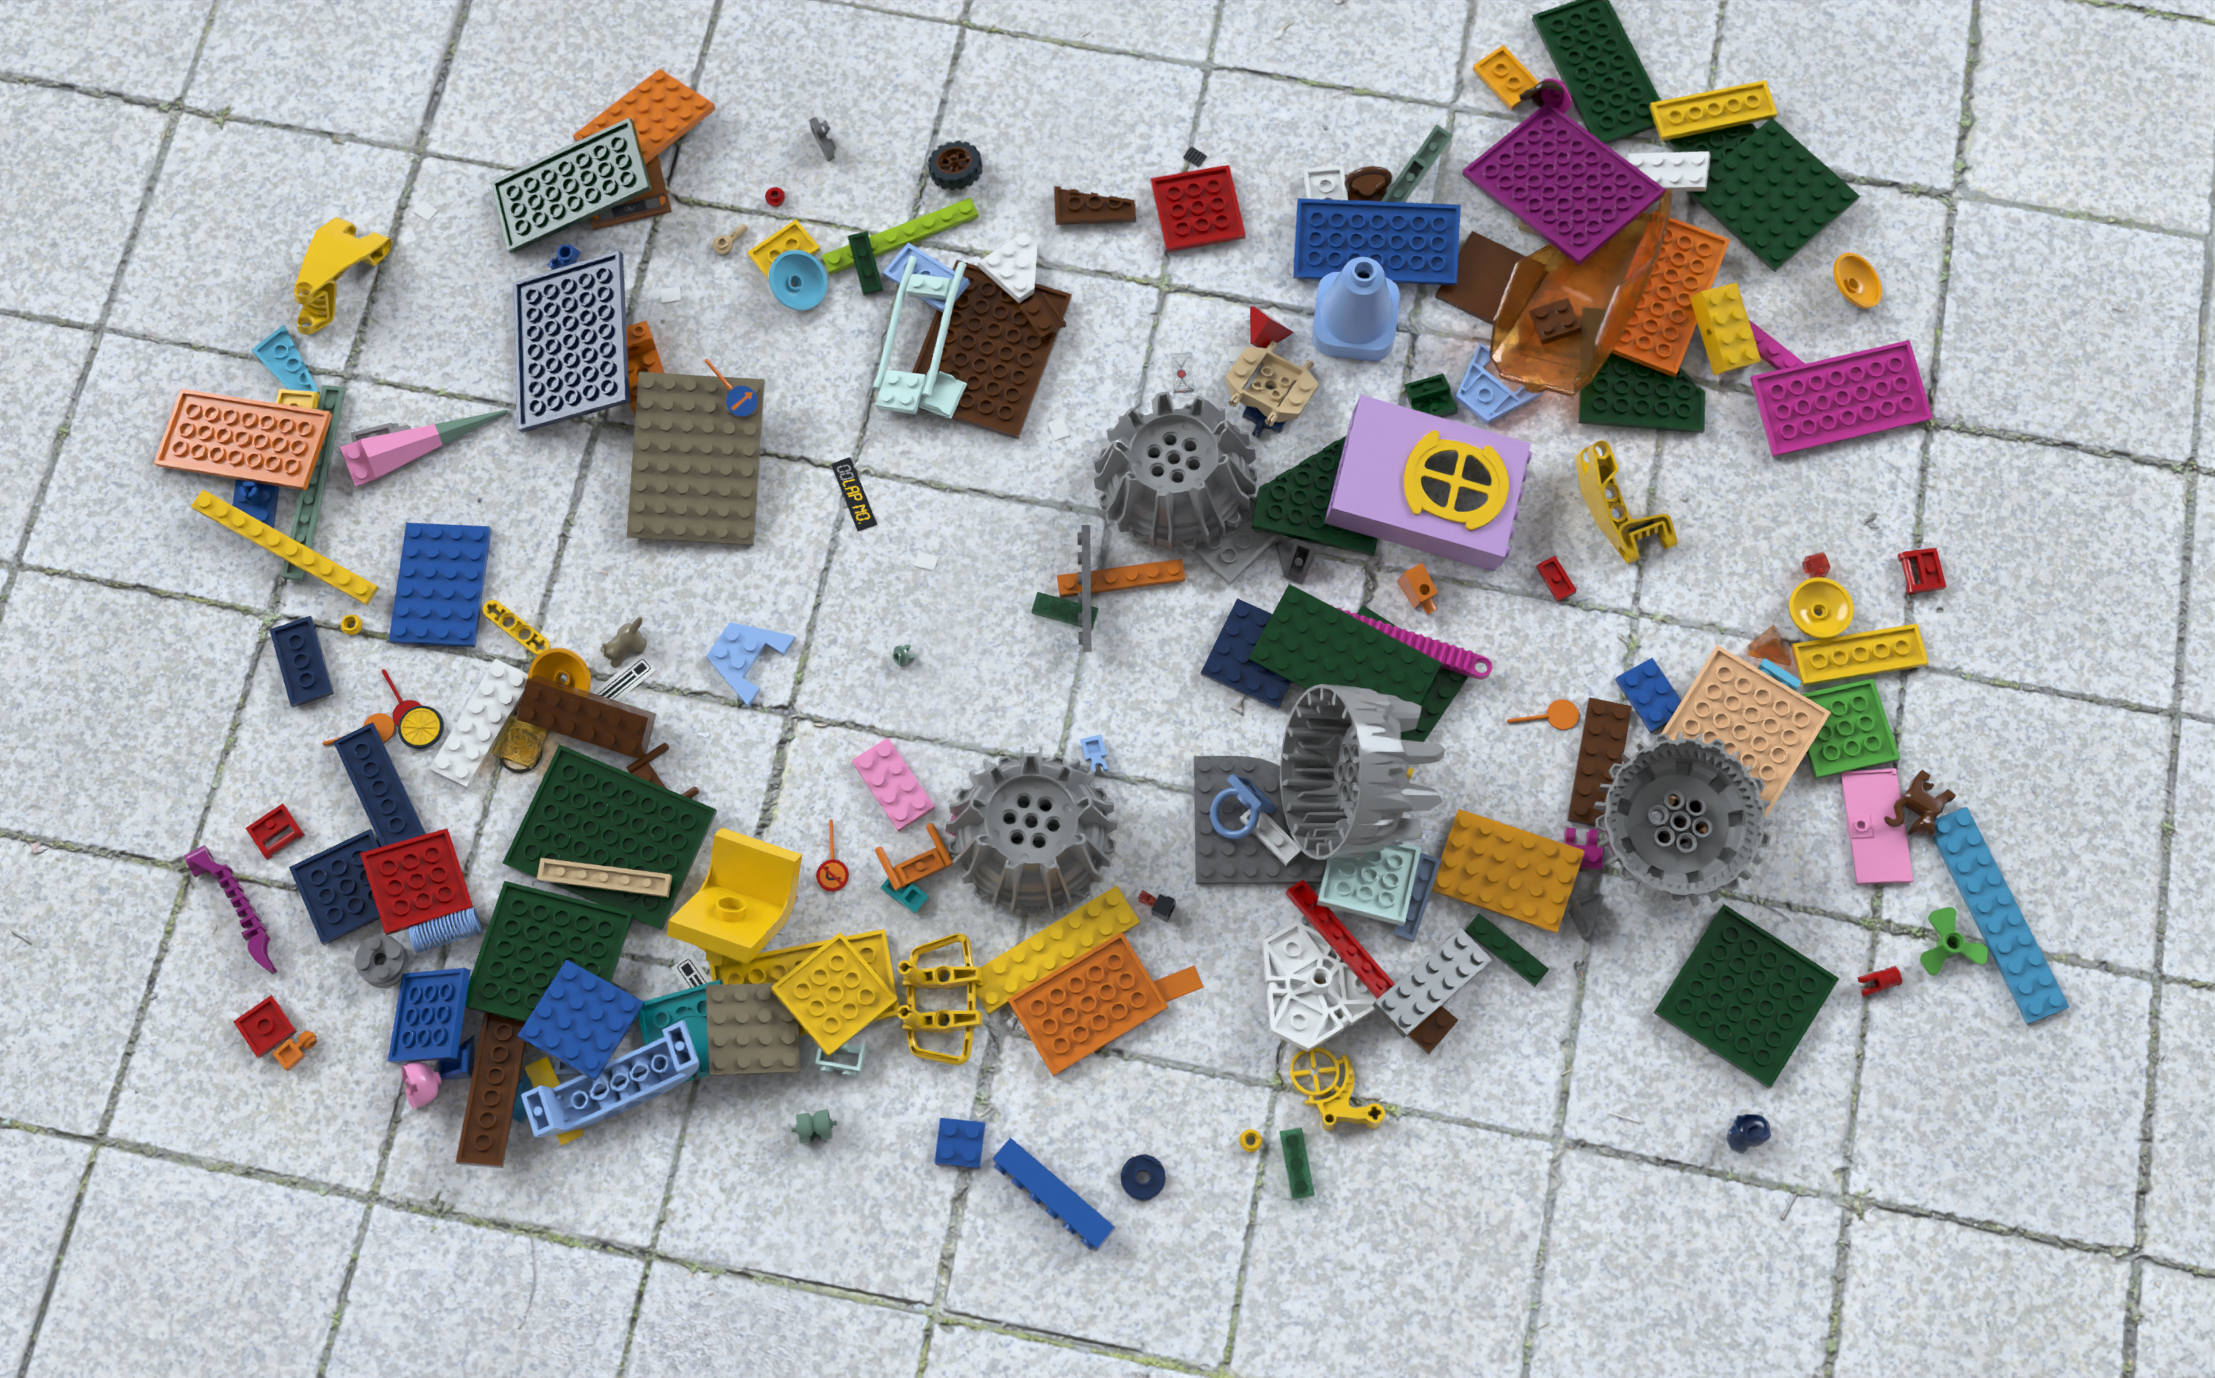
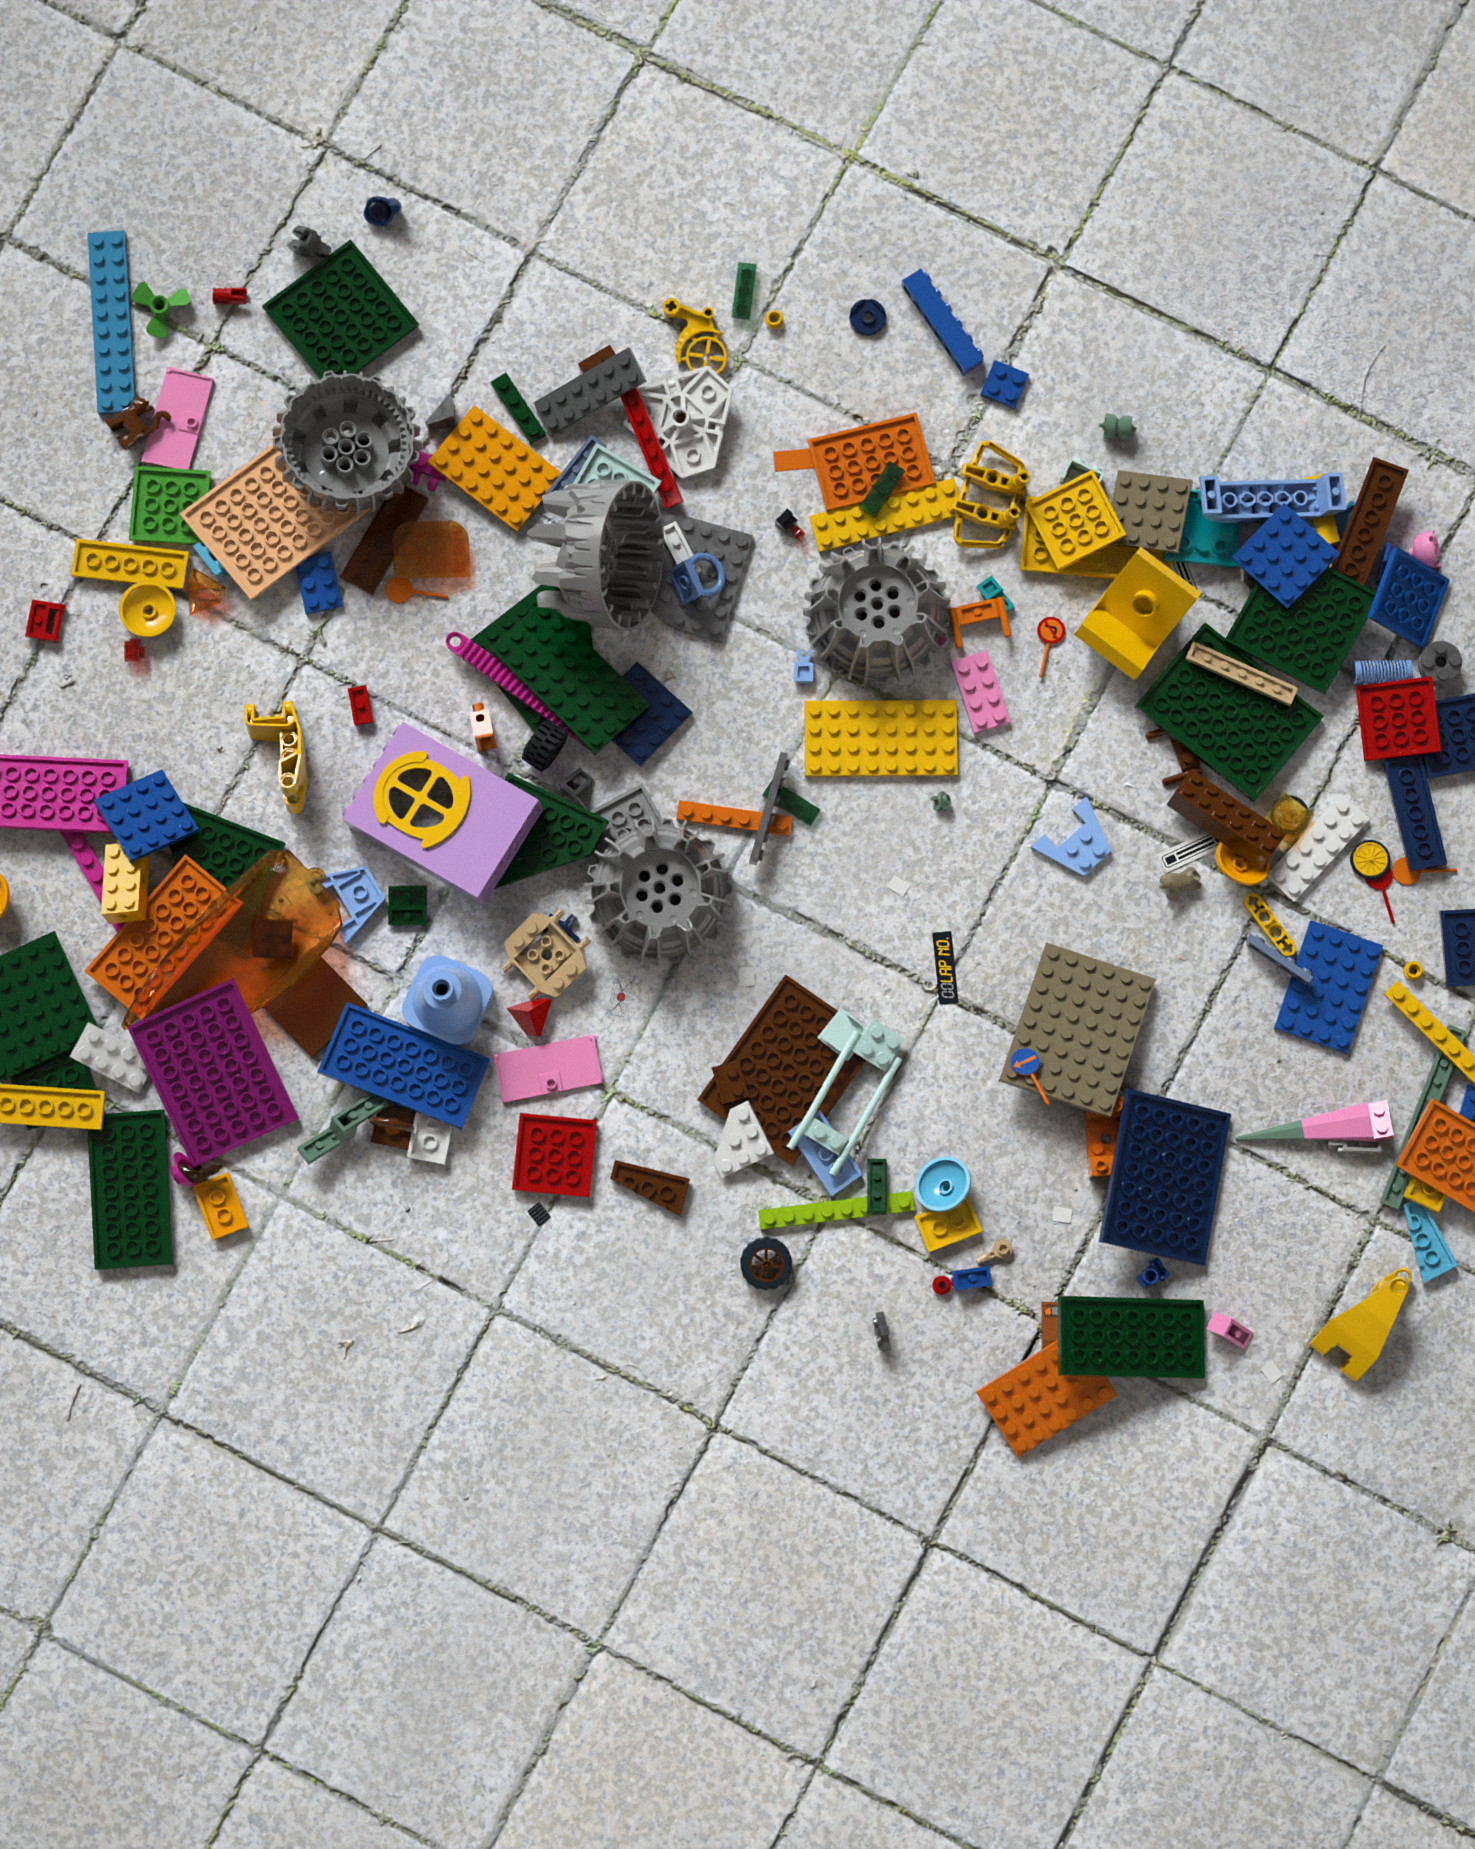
camera: 165 degrees left, 10 degrees up
none -> blue plate [94,769,199,863]
none -> dark grey hinge [286,225,331,258]
none -> clear orange plate [391,520,471,580]
none -> bright pink door [492,1034,603,1103]
none -> black tyre [522,720,568,772]
none -> yellow plate [804,700,958,777]
none -> clear green plate [859,461,905,519]
none -> blue plate [951,1266,992,1291]
none -> bright pink slope [1207,1312,1253,1350]
none -> sand blue plate [1246,934,1314,988]

